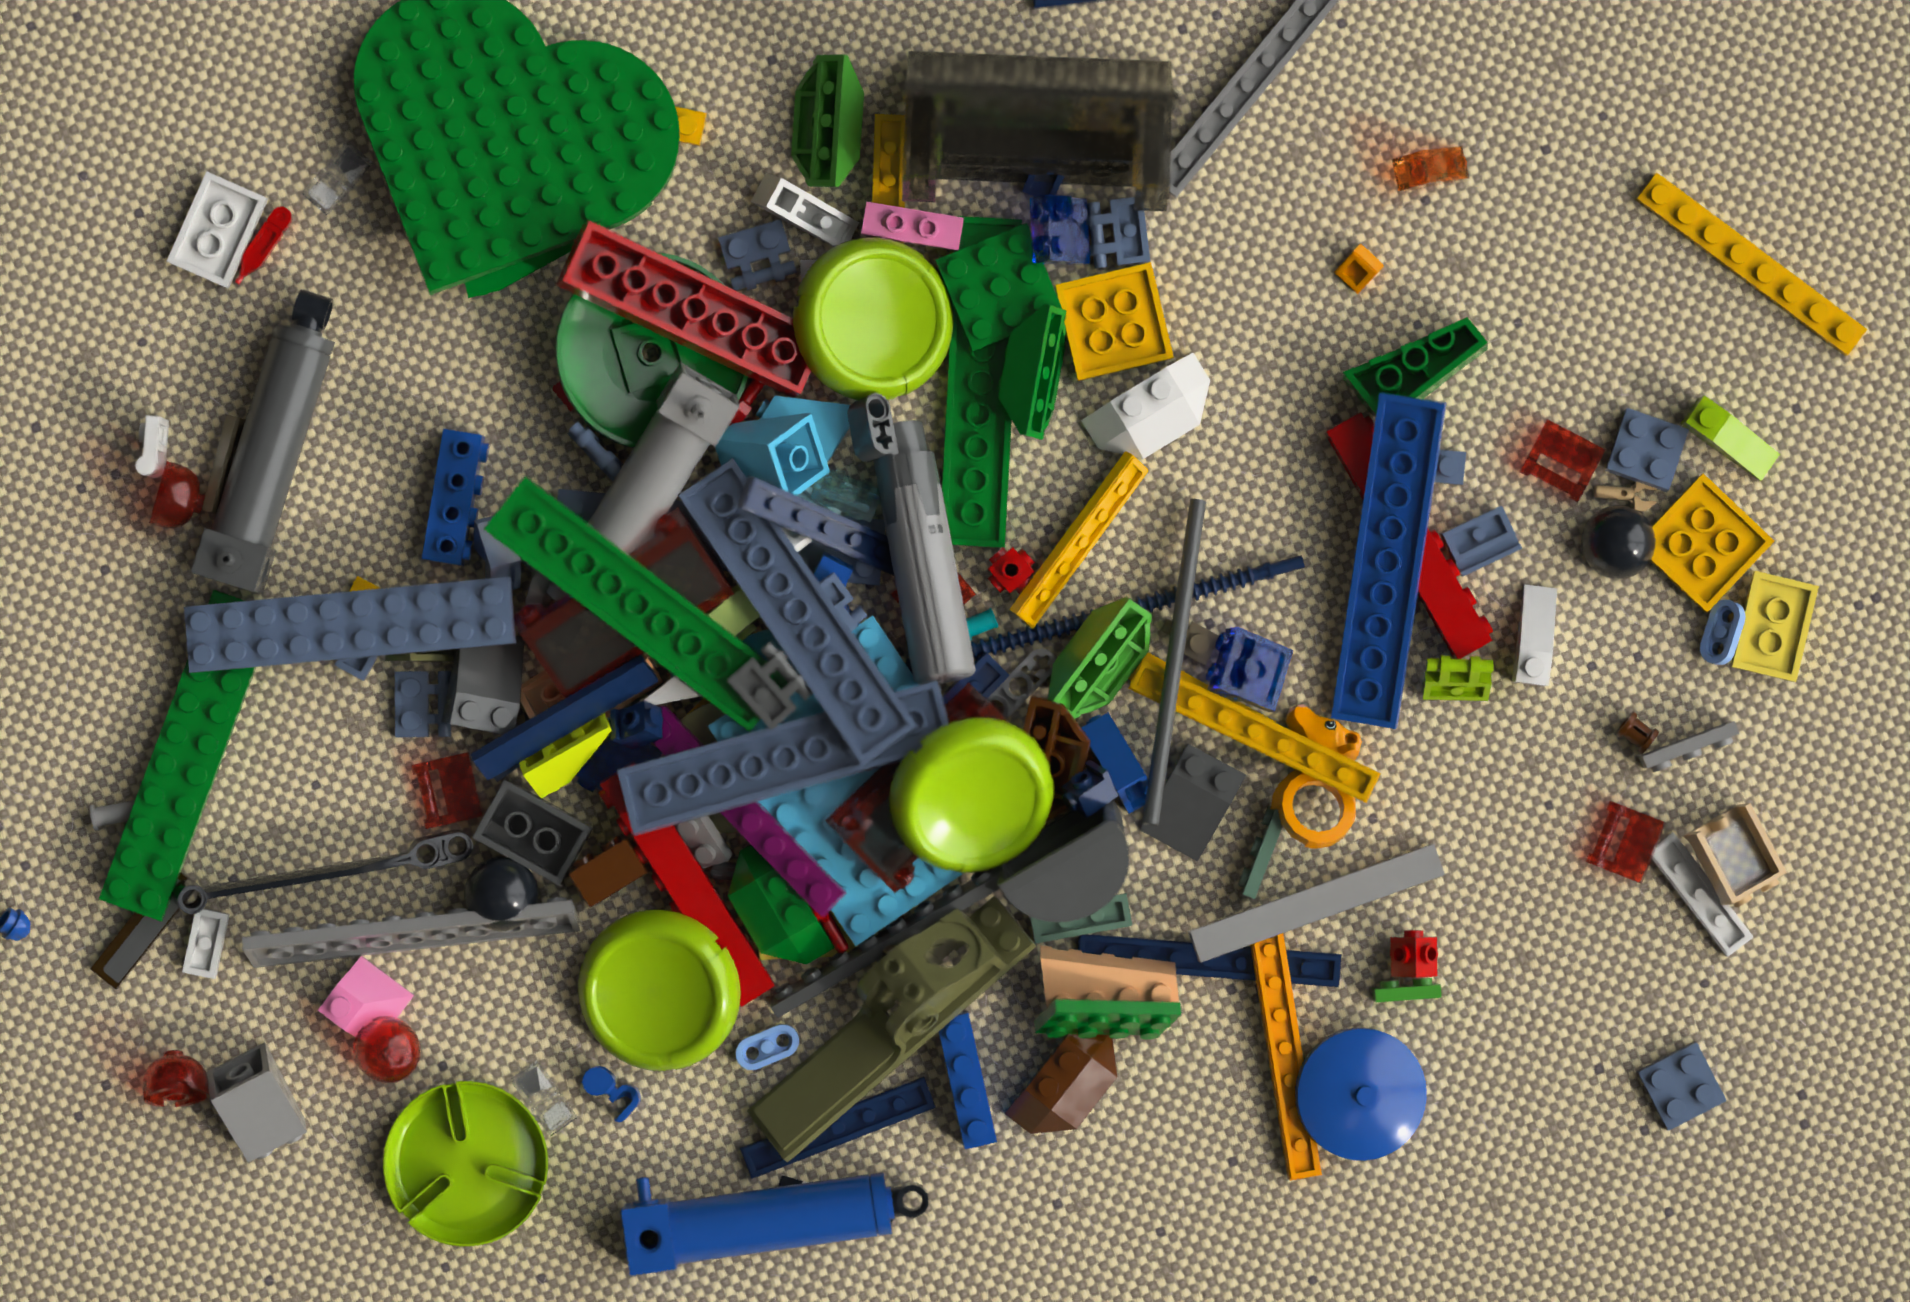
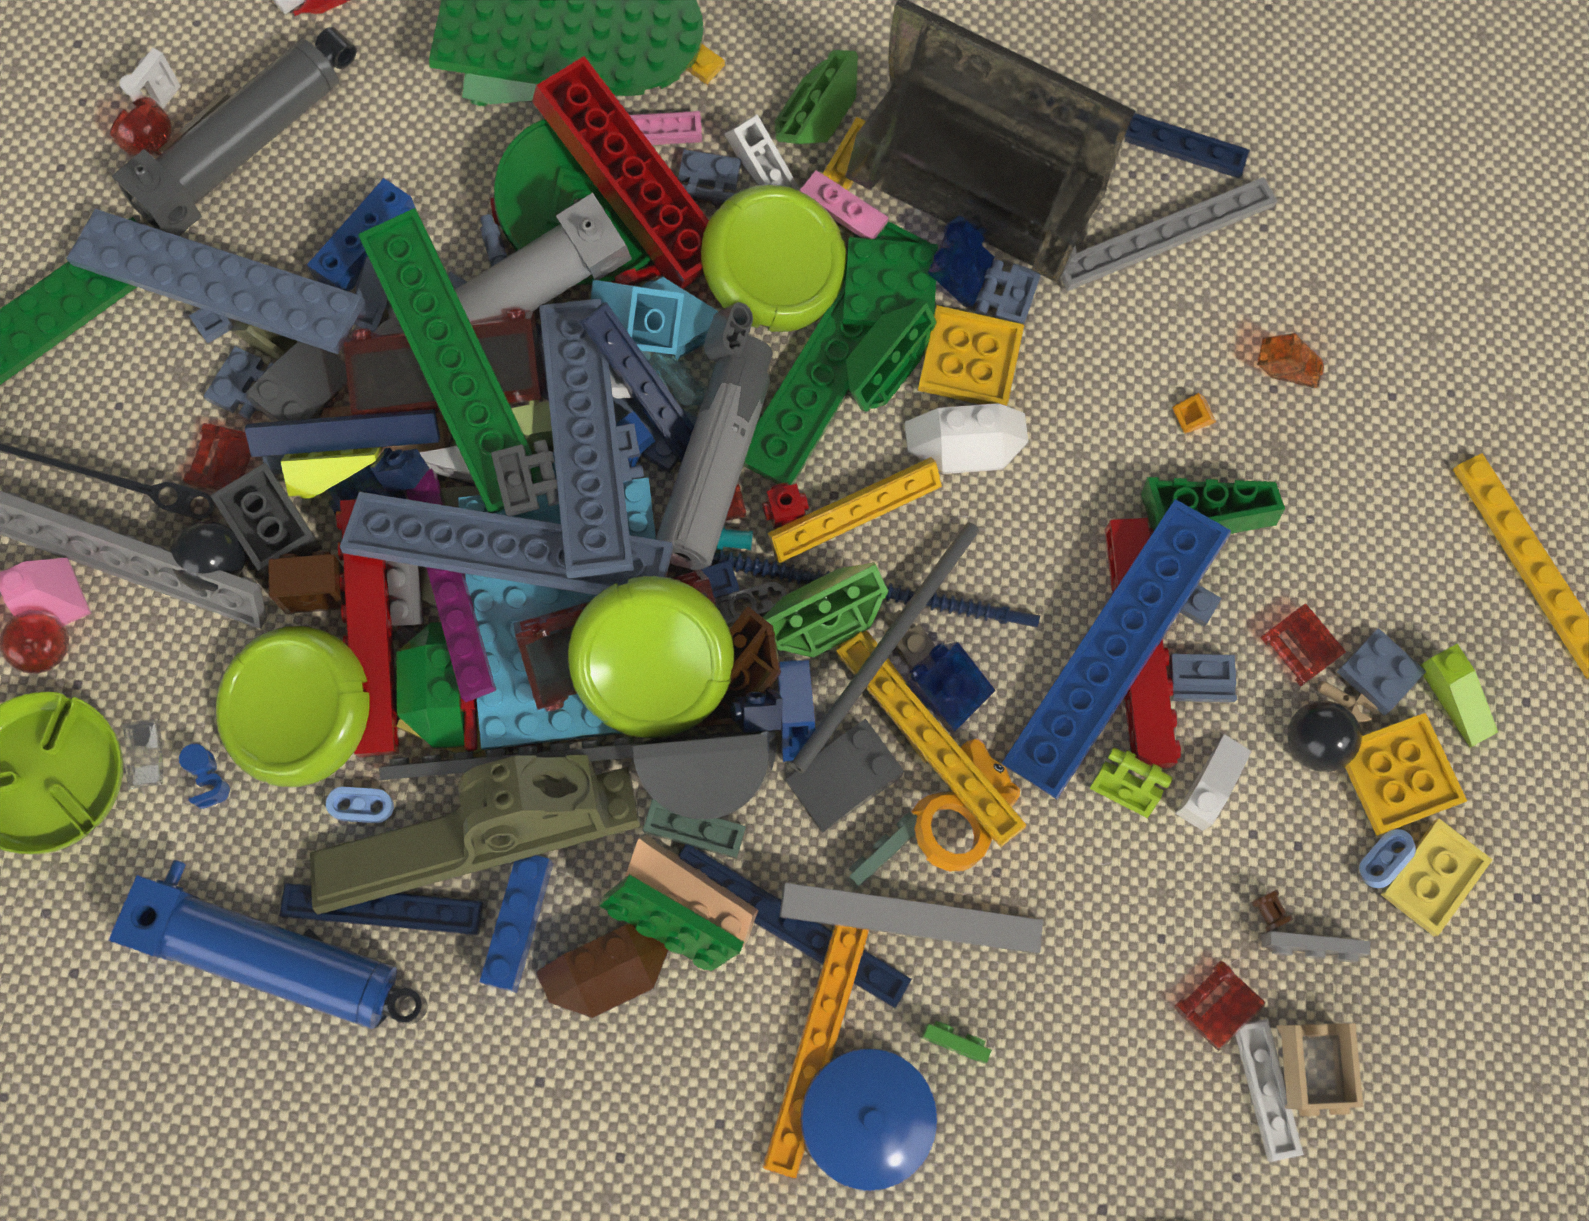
camera: 25 degrees right, 15 degrees down
red brick [1390,930,1438,978] -> none
none -> bright pink plate [630,111,702,145]

